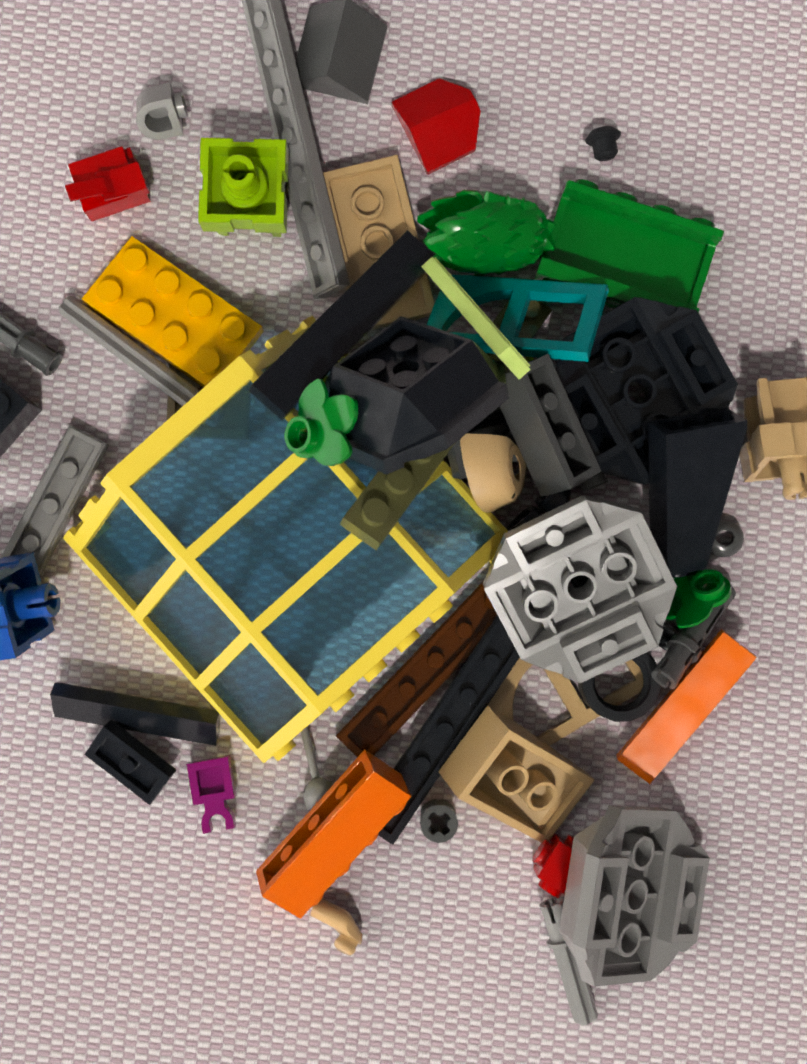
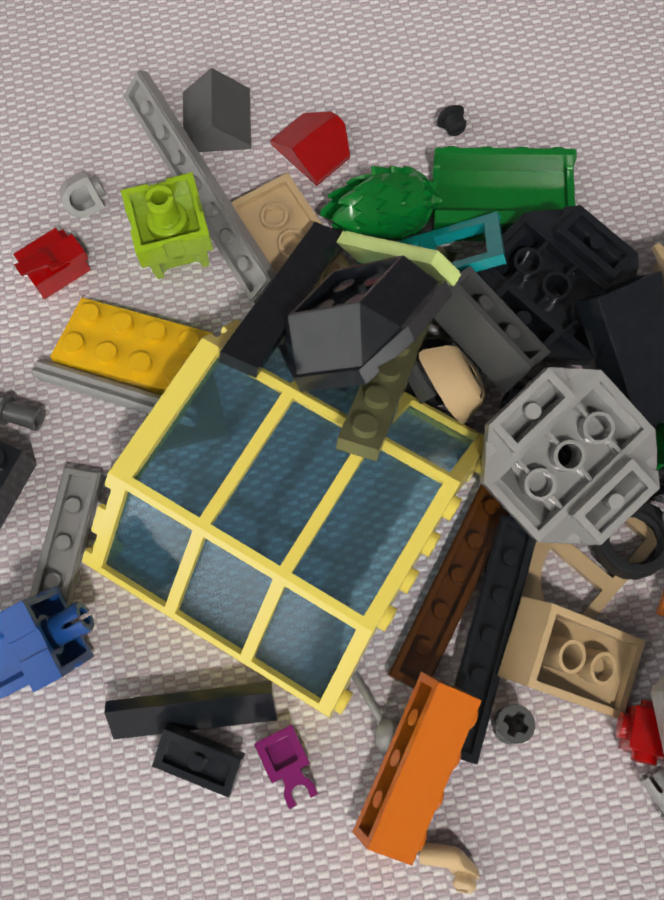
camera: 10 degrees left, 15 degrees down
green plate [284,378,358,466] -> none

